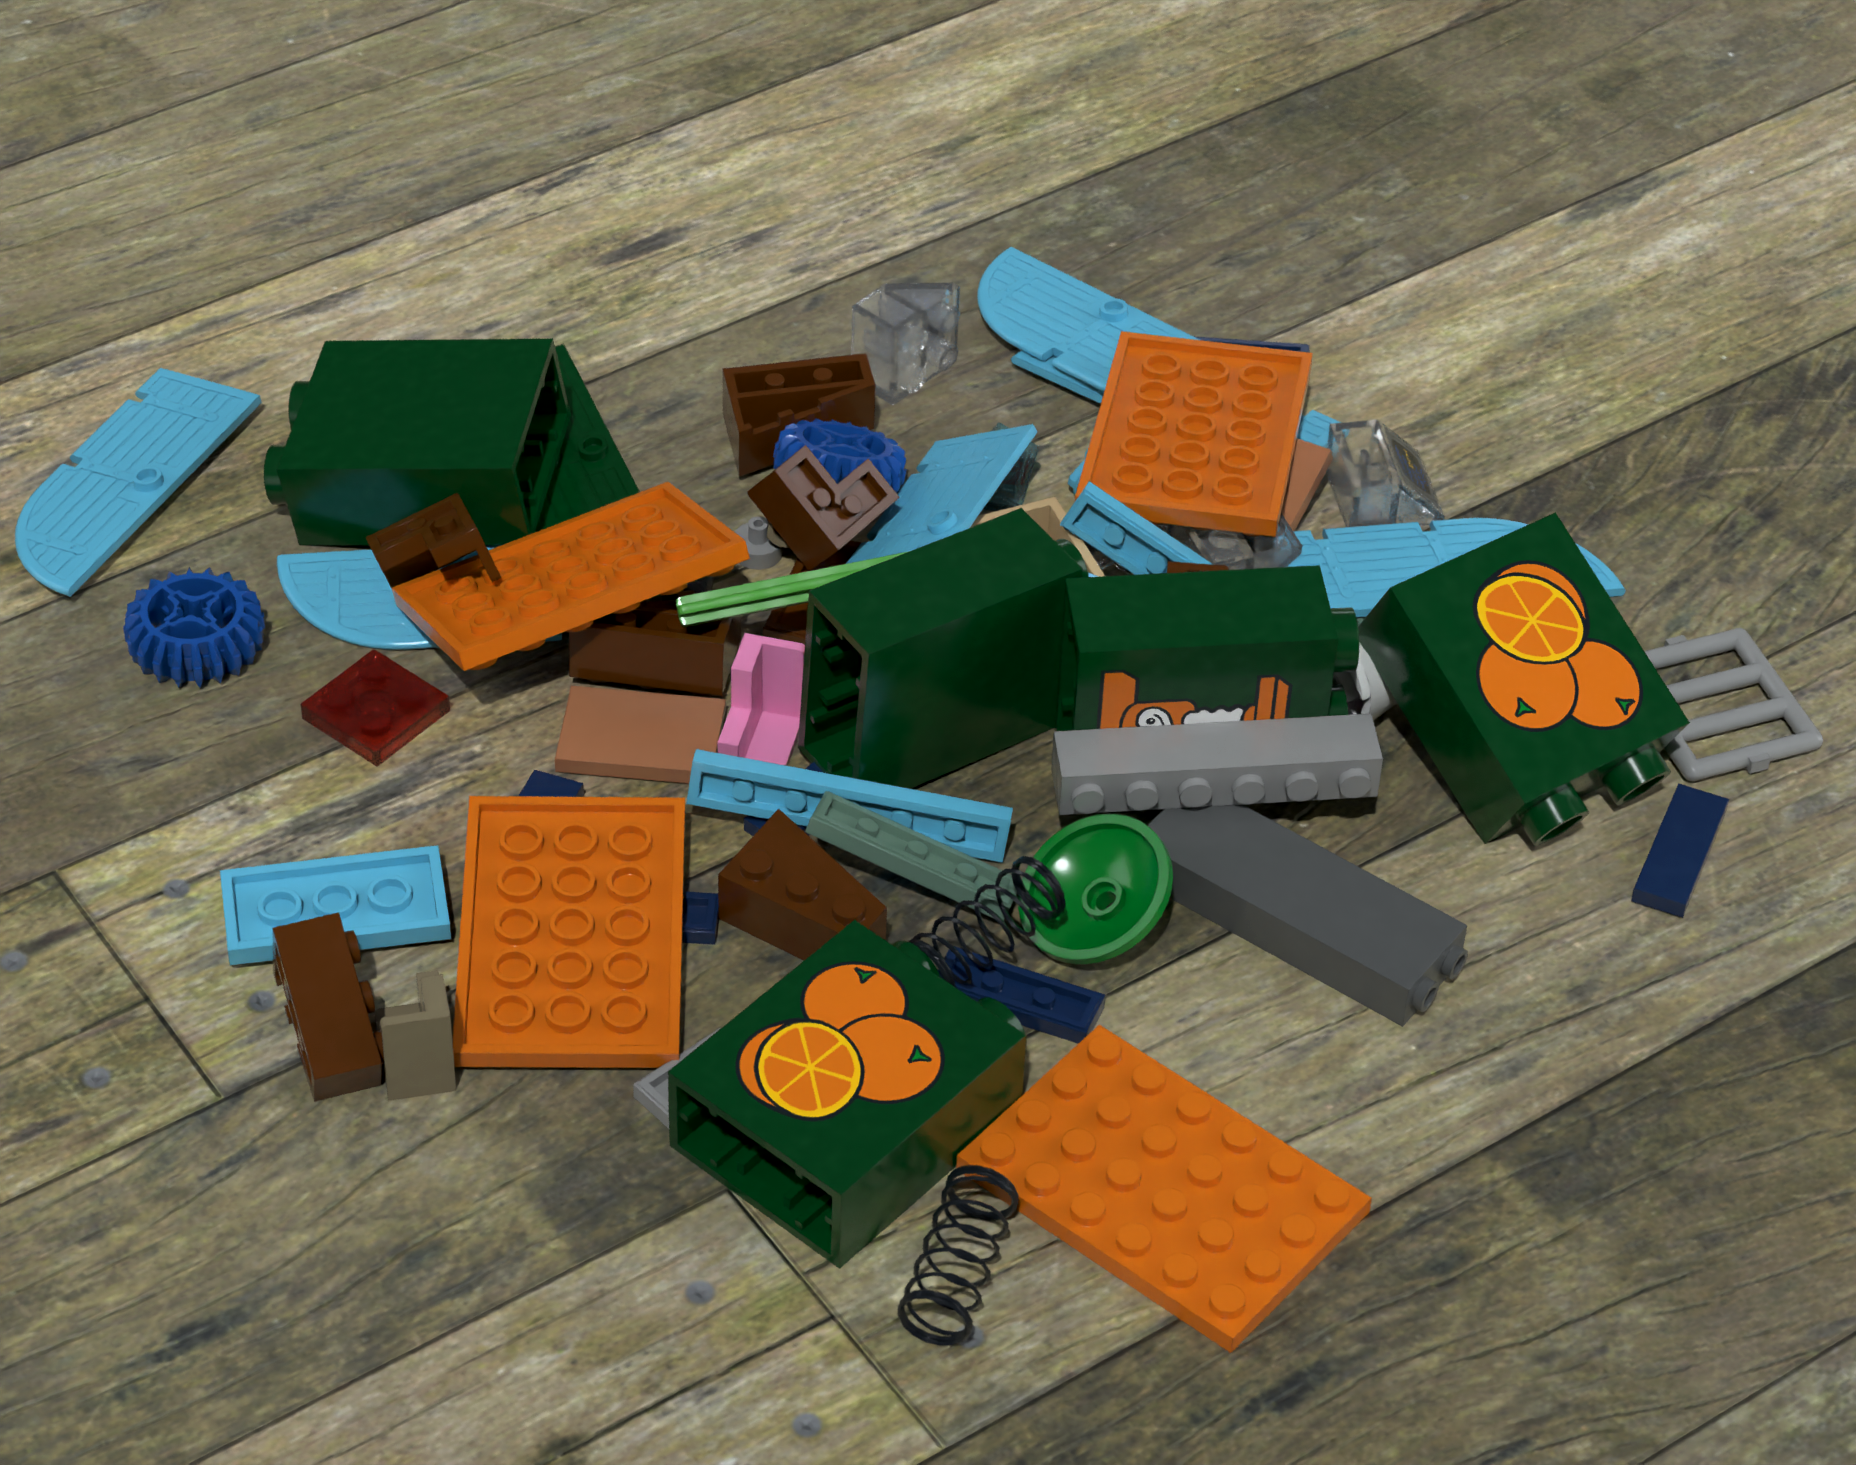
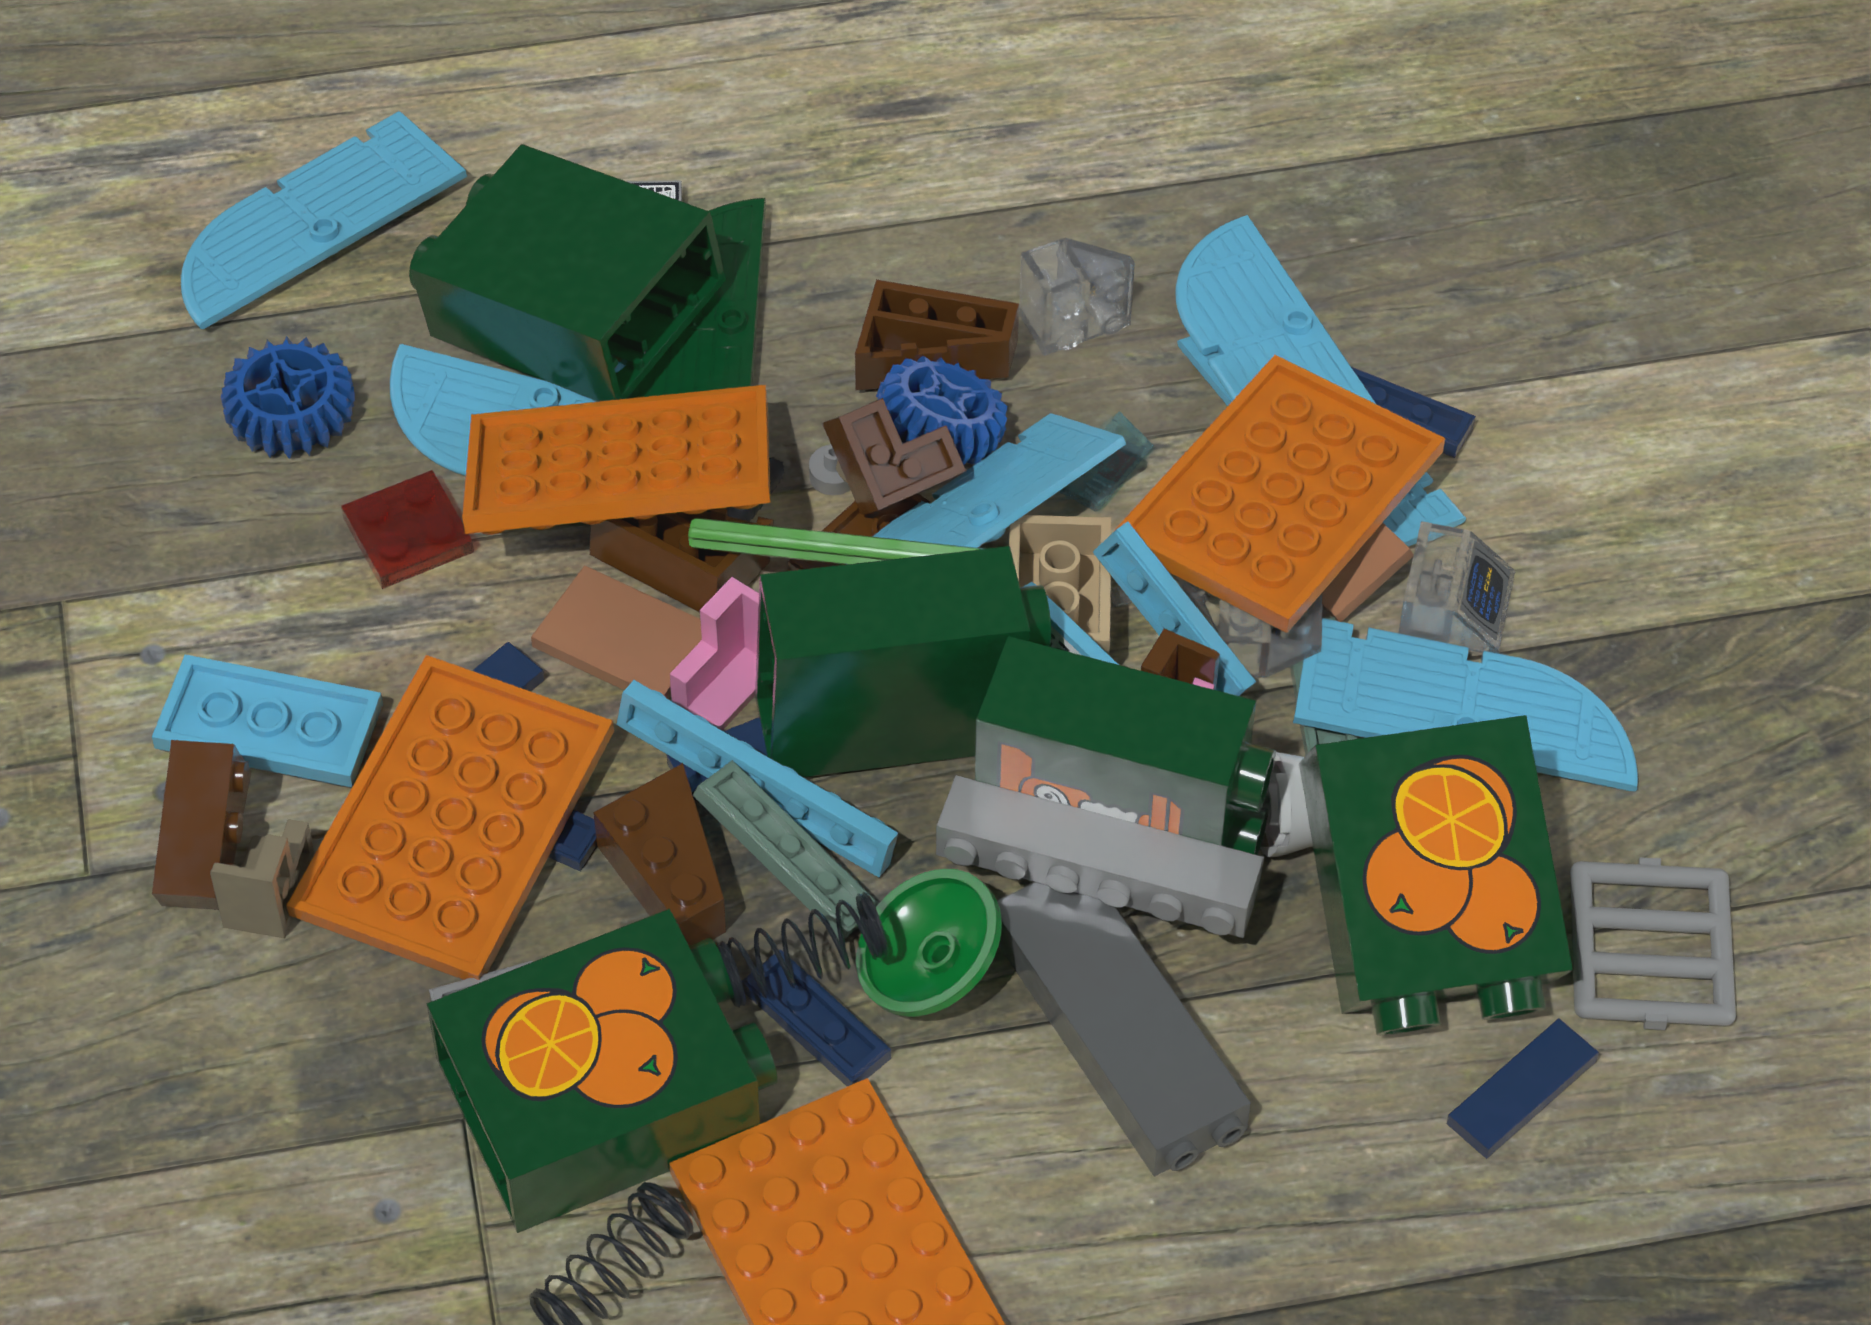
camera: 25 degrees right, 10 degrees up
reddish brown panel [366,492,501,588] -> none

